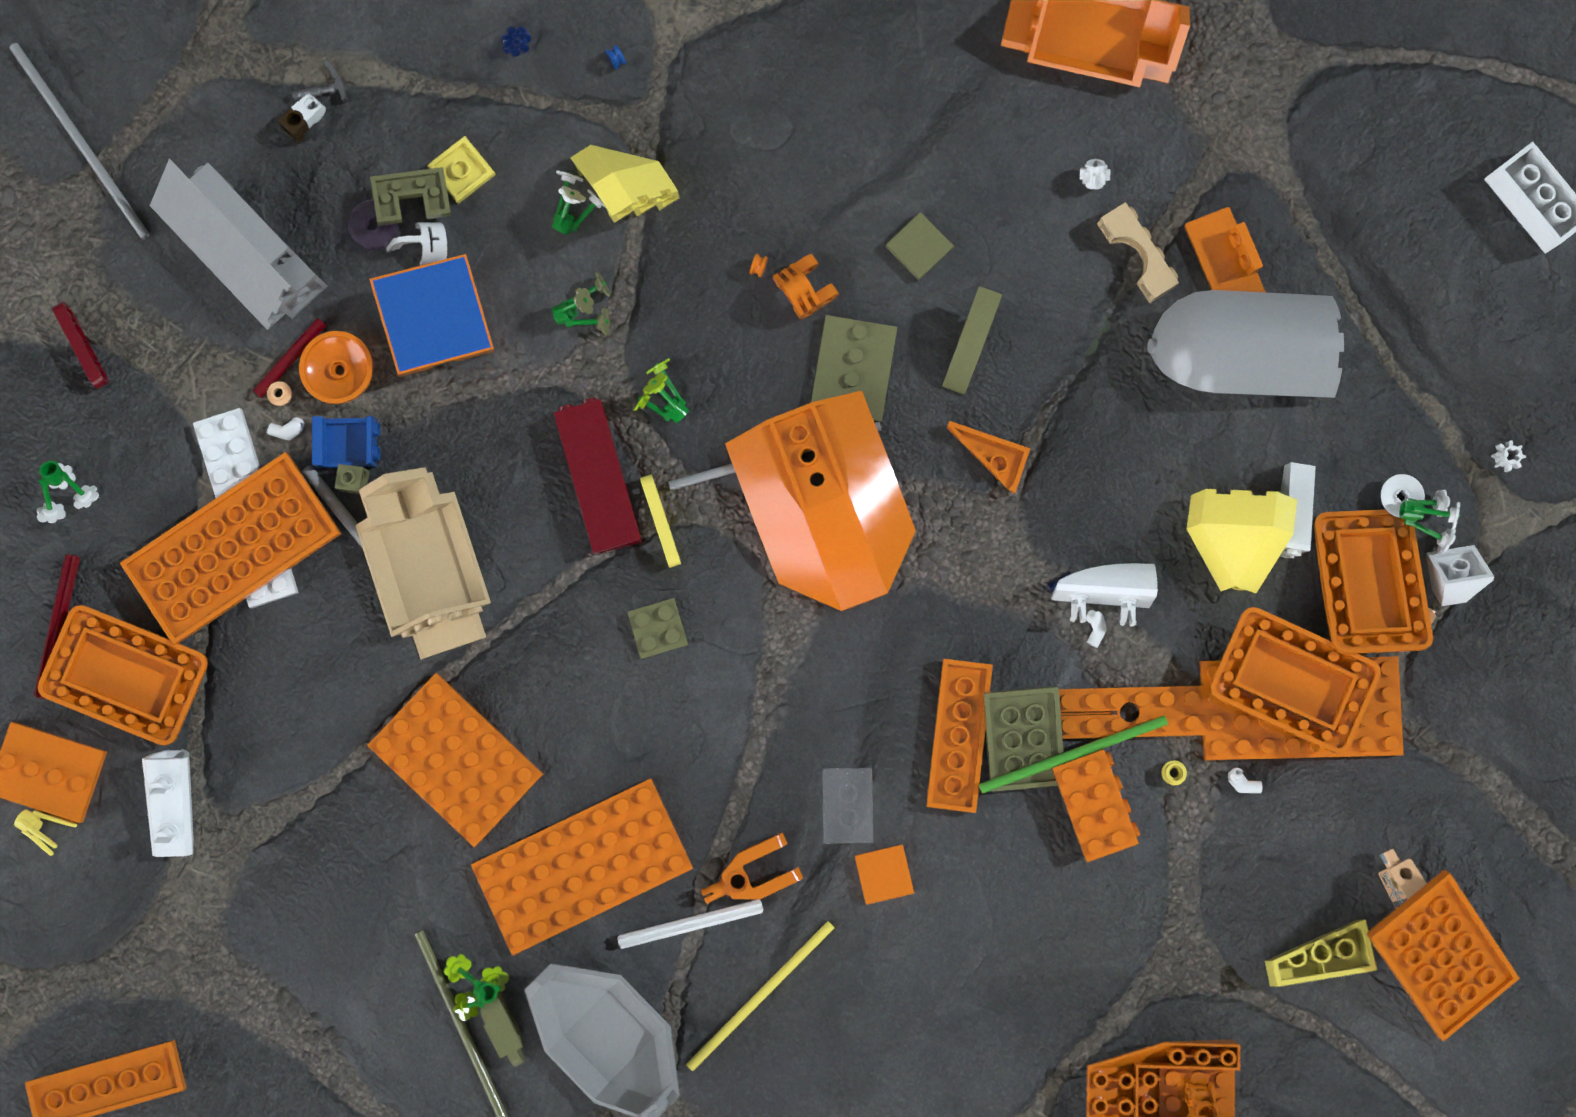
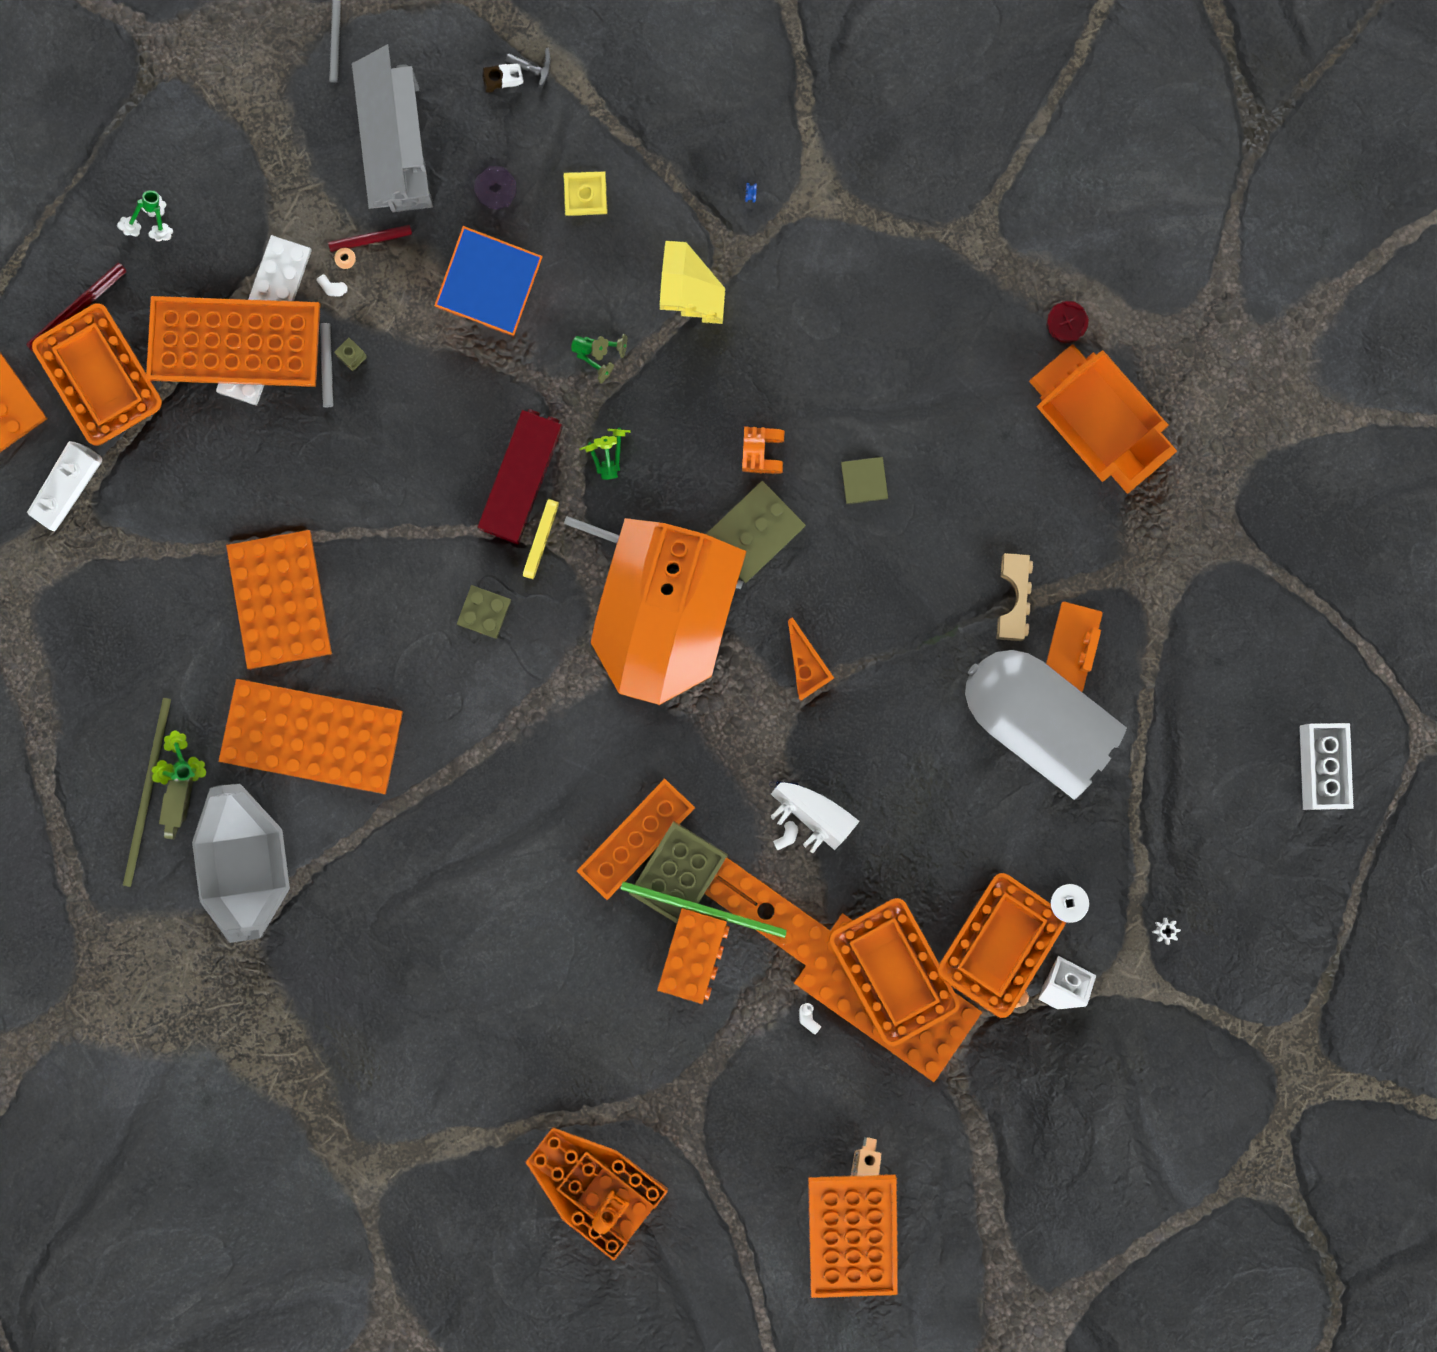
camera: 30 degrees right, 0 degrees up
dark red beam [52,301,109,389] -> none
orange dish [299,331,374,404] -> none
blue panel [312,416,381,468] -> none
tan panel [355,467,491,660] -> none
olive plate [370,167,451,226] -> none
white helmet [386,223,447,266] -> none
clear blue plant [501,26,531,57] -> none
plant [551,170,606,235] -> none
white axle [617,900,763,949] -> none
light yellow piece [686,921,835,1071] -> none
orange piece [700,832,803,904] -> none
orange bush [750,253,768,278] -> none
clear tile [822,768,873,844] -> none
orange tile [854,844,914,905] -> none
olive slope [942,286,1002,395] -> none
white gear [1080,159,1111,189] -> none
light yellow plate [1161,760,1187,785] -> none
light yellow panel [1187,489,1297,593] -> none
light yellow wedge [1265,919,1377,987] -> none
white slope [1280,462,1316,558] -> none
plant [1399,490,1460,553] -> none

